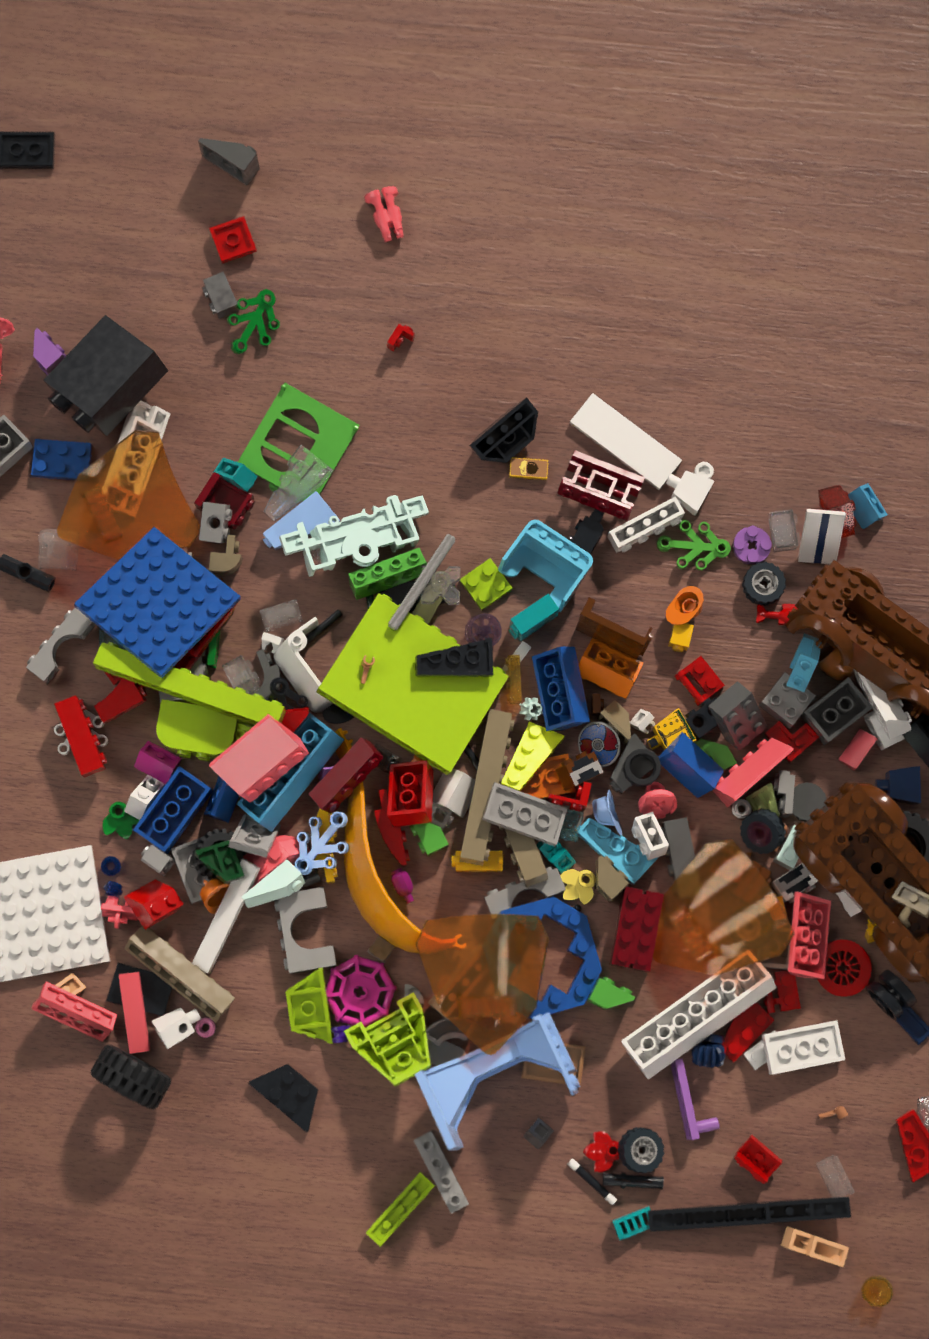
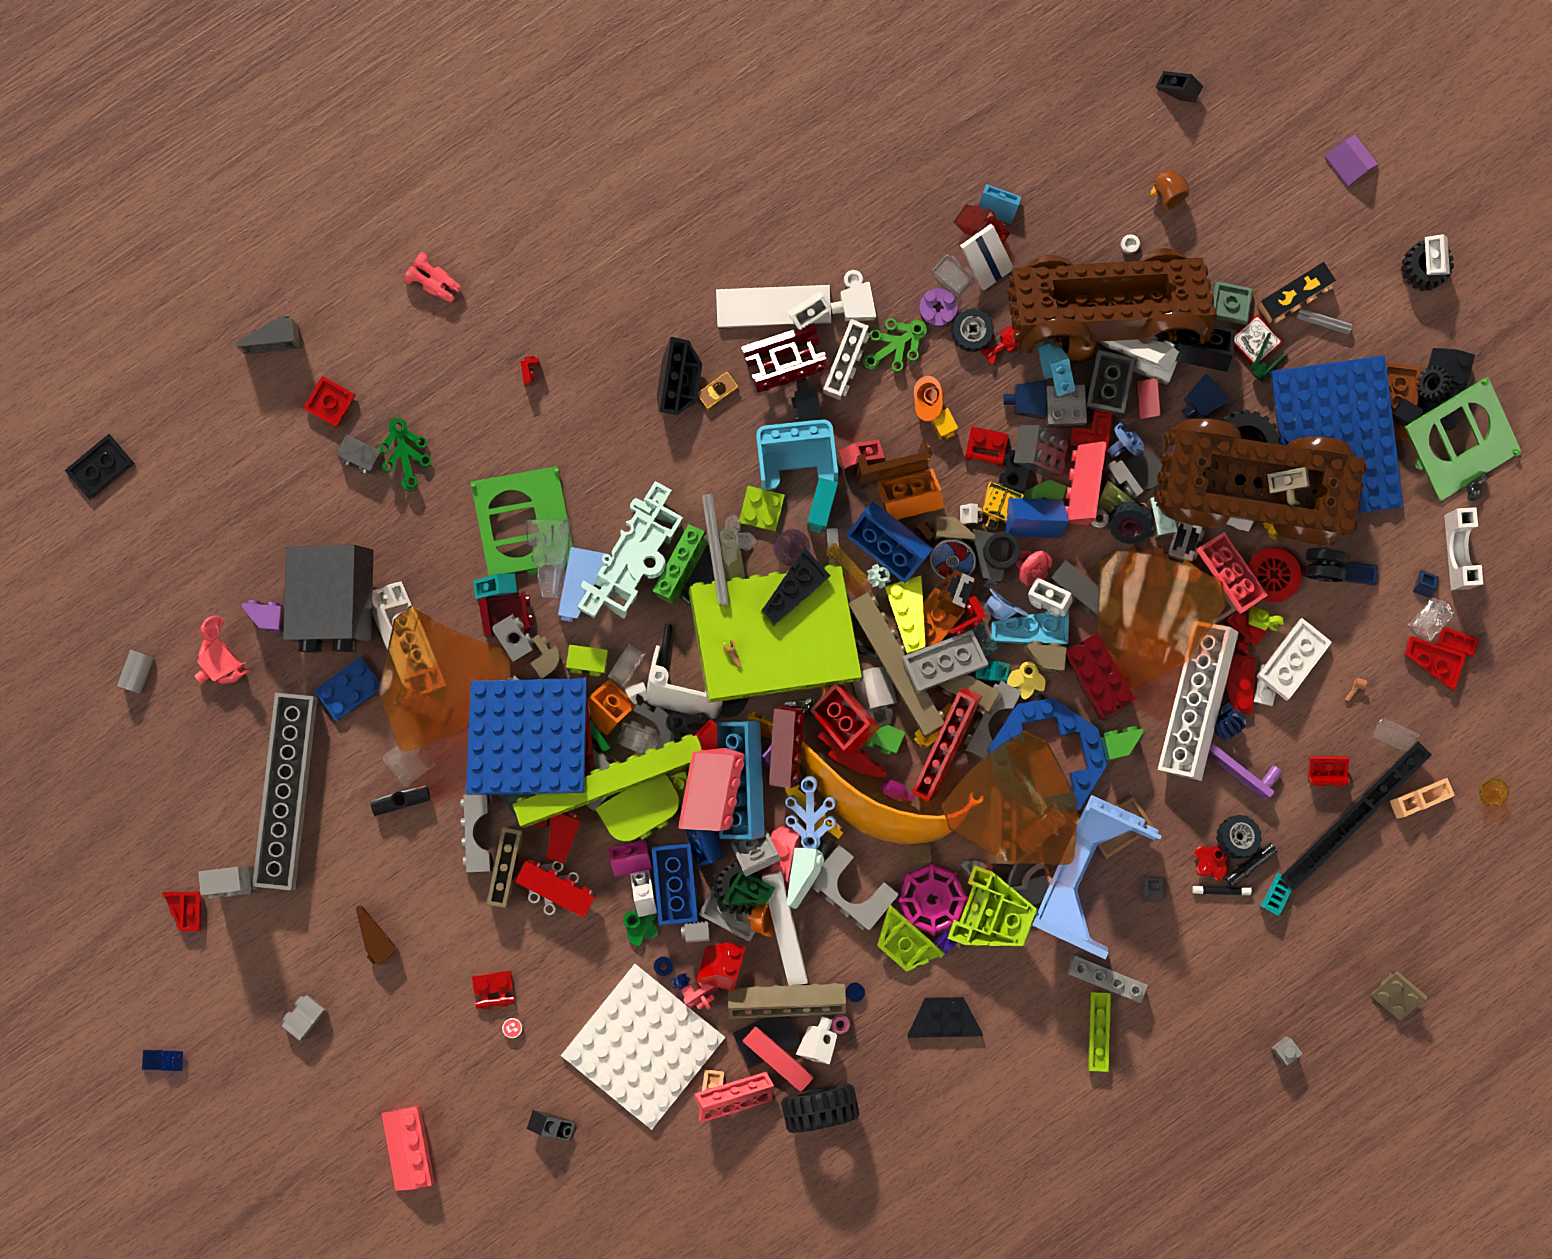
camera: 40 degrees left, 5 degrees up
none -> dark tan brick [487,827,524,908]
none -> lime brick [566,645,609,677]
none -> orange slope [587,679,636,736]
none -> white brick [787,292,831,330]
none -> coral slope [839,440,885,469]
none -> clear blue tile [845,982,865,1002]
none -> red brick [912,687,982,802]
none -> dark blue torso [1003,380,1047,419]
none -> medium blue tile [1107,422,1145,458]
none -> lime plate [1249,606,1283,631]

